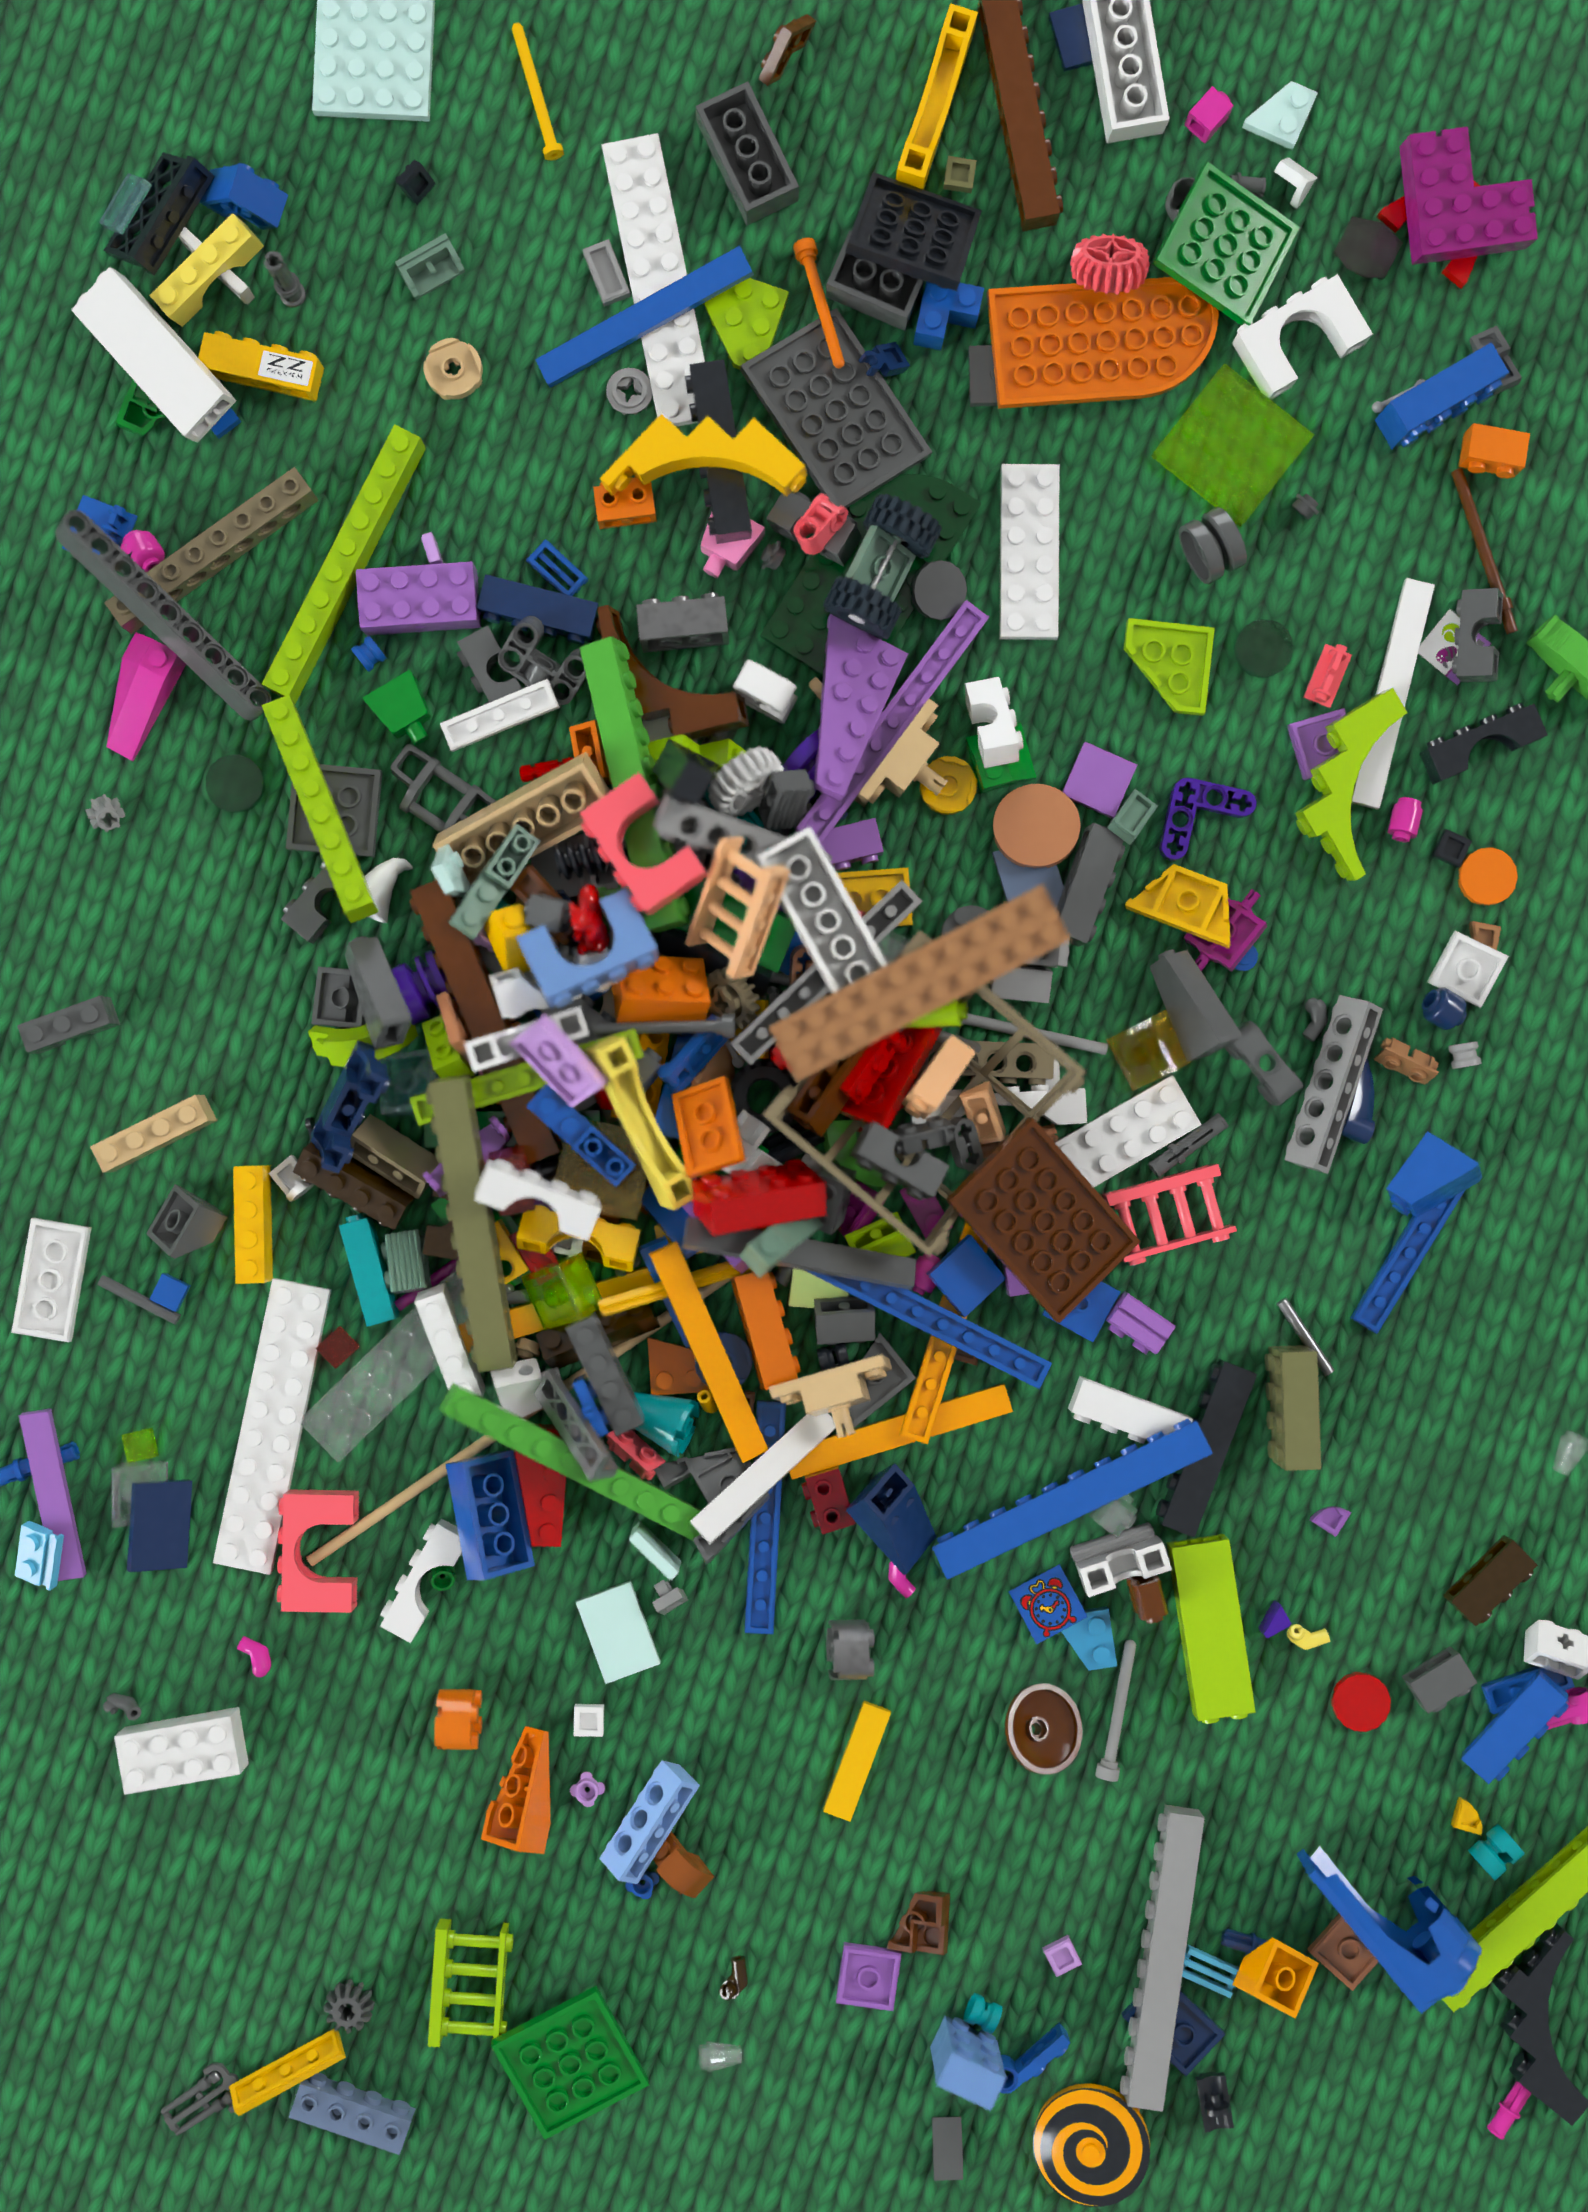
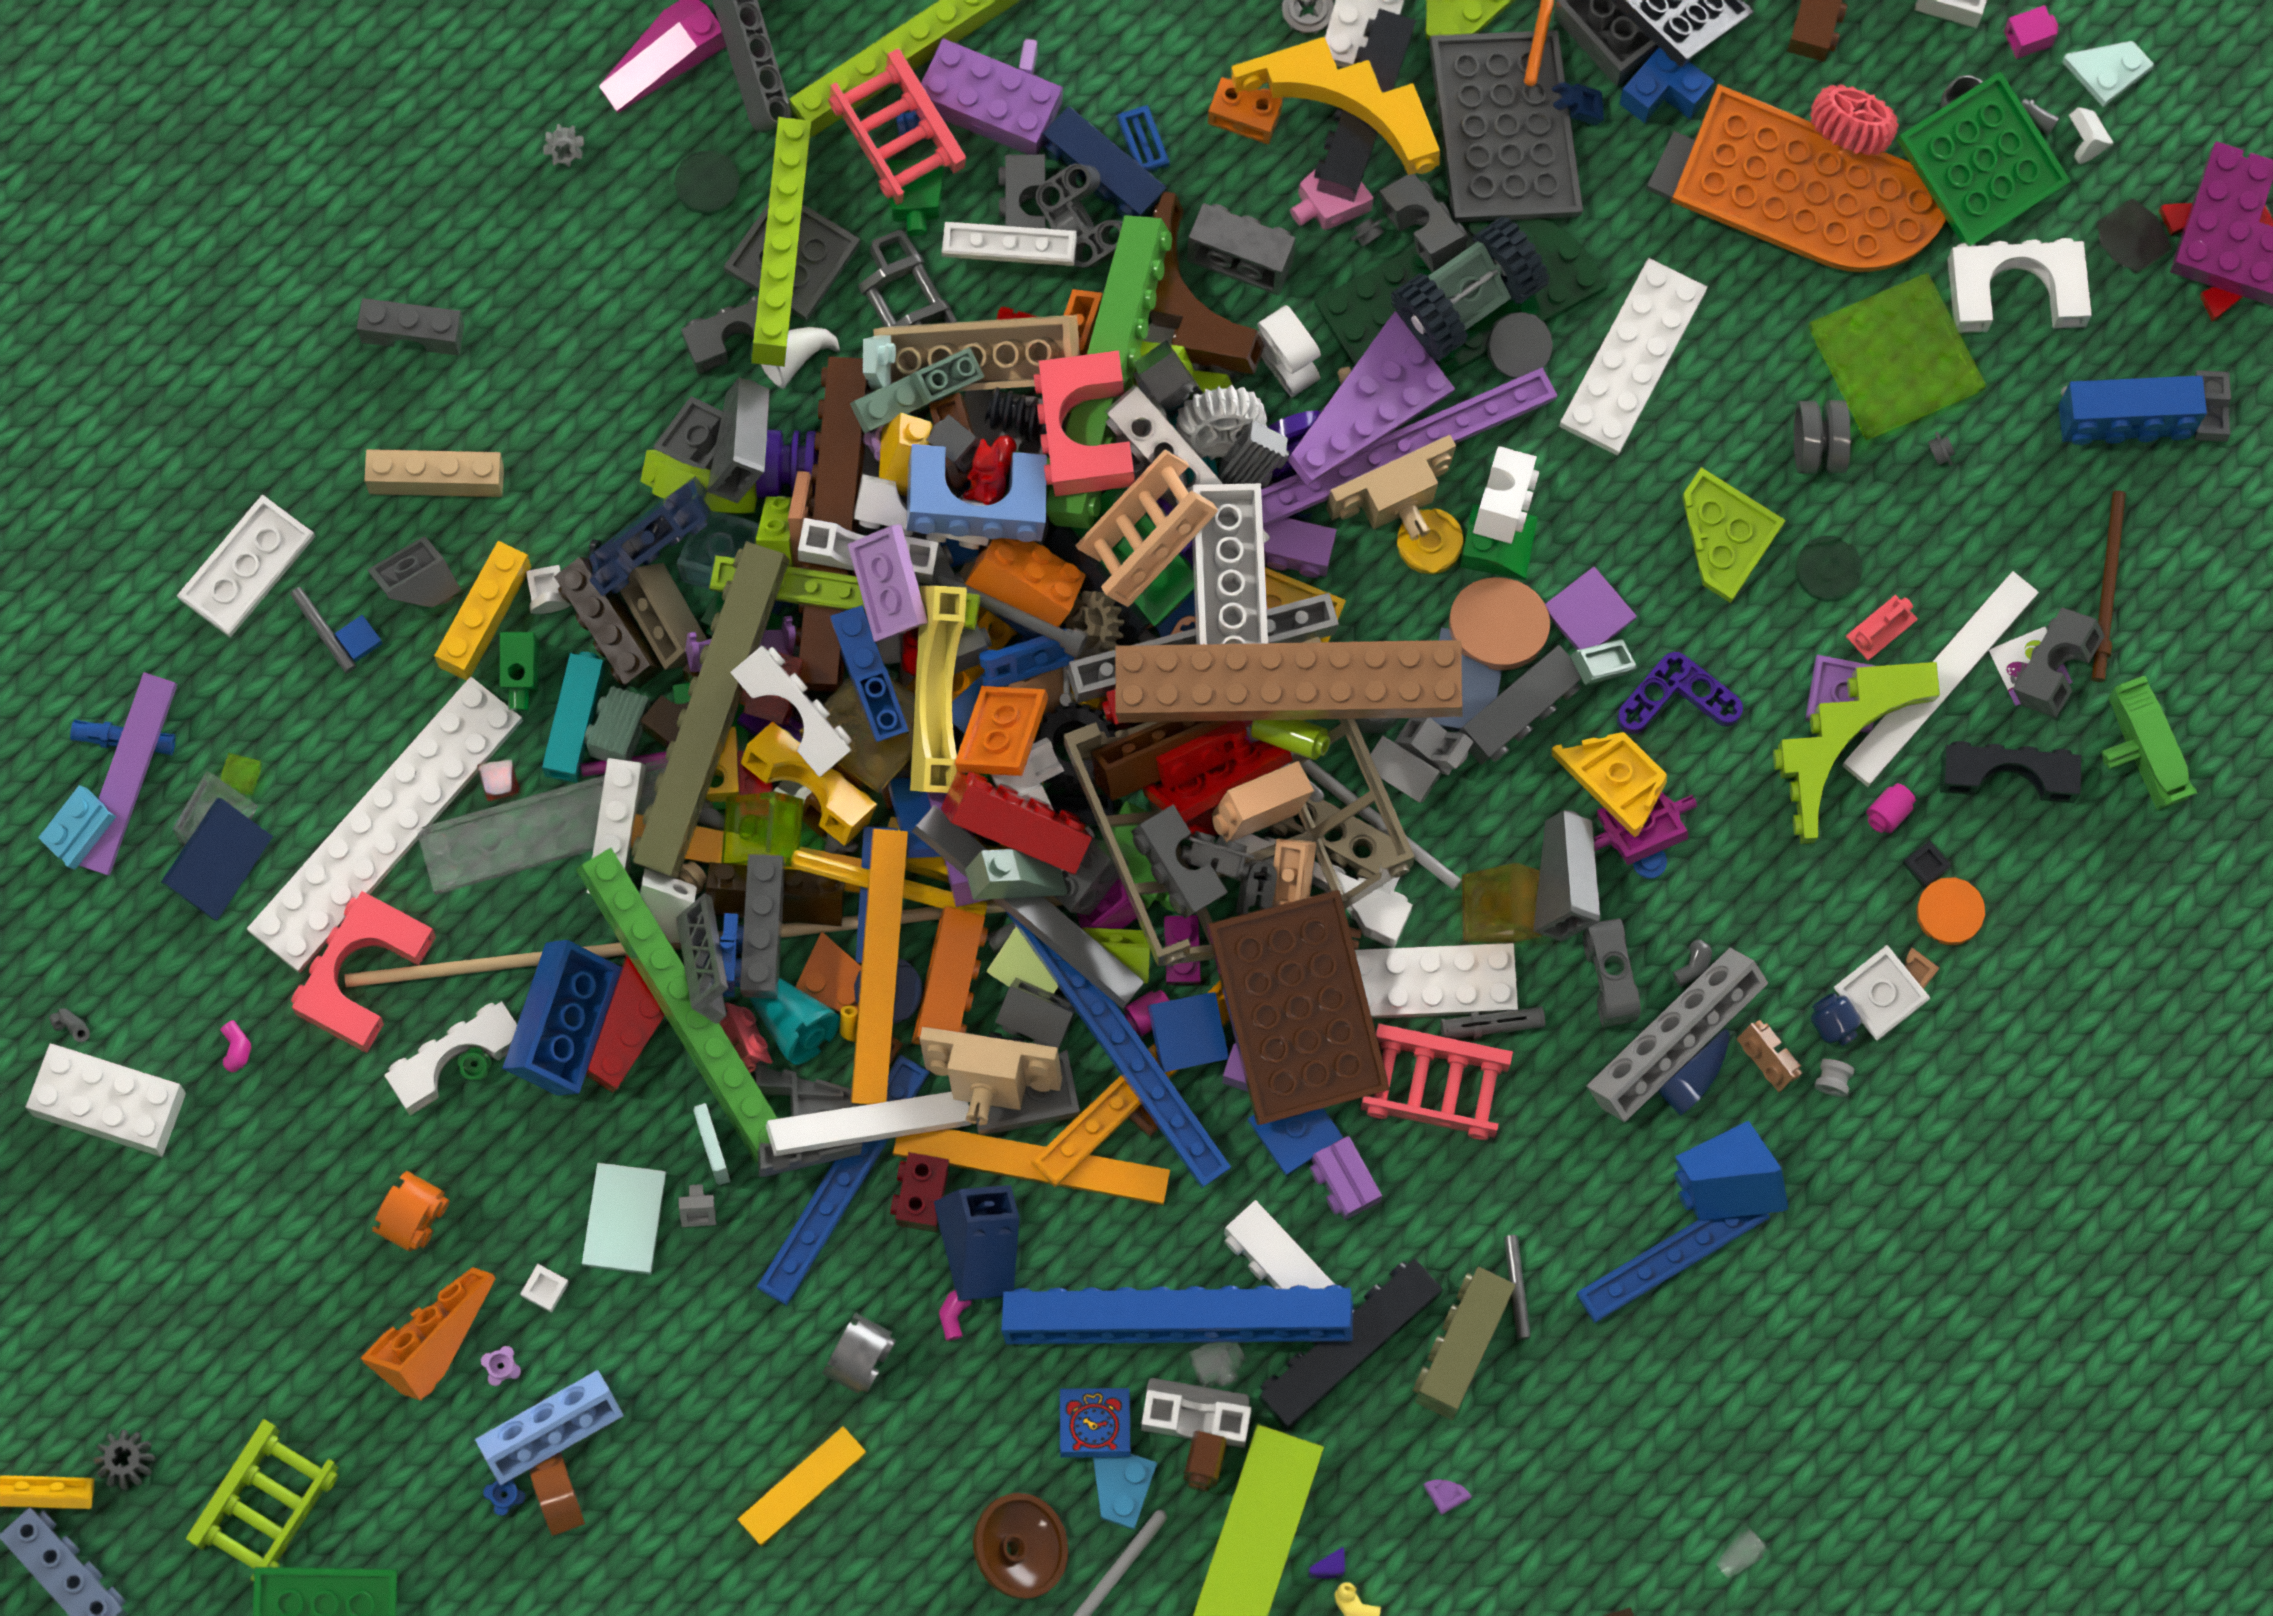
camera: 25 degrees right, 15 degrees down
coral piece [794,494,848,555] -> none
orange brick [1458,423,1530,478] -> none
none -> green torso [500,632,540,711]
none -> coral fence [828,48,966,205]

